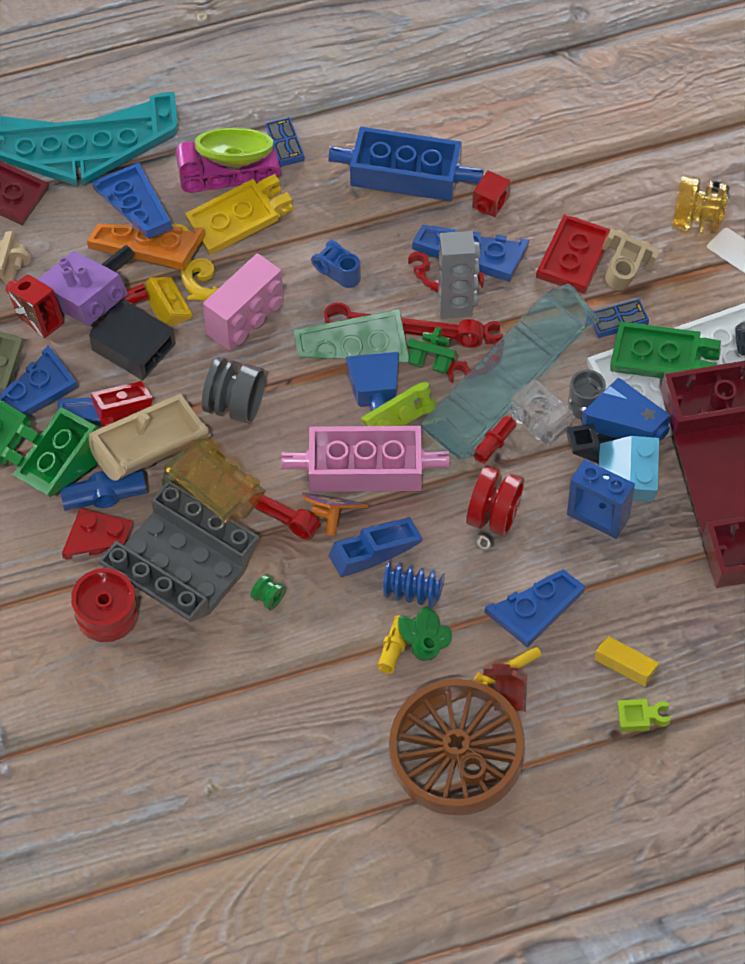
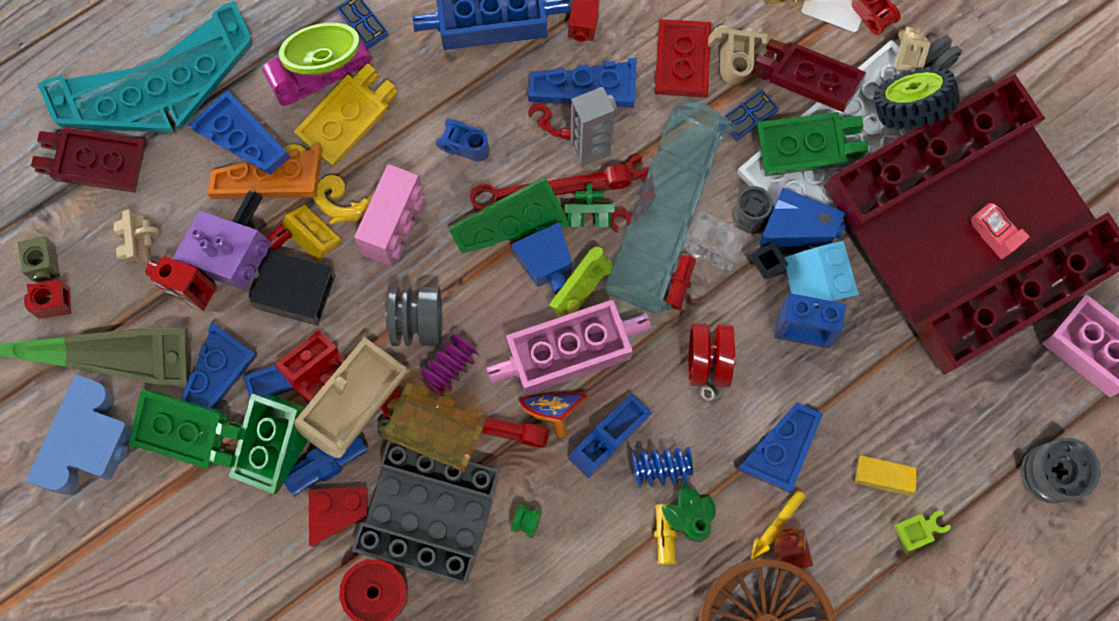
camera: 20 degrees left, 15 degrees up
none -> magenta piece [420,335,479,399]
none -> dark red tile [753,39,866,113]

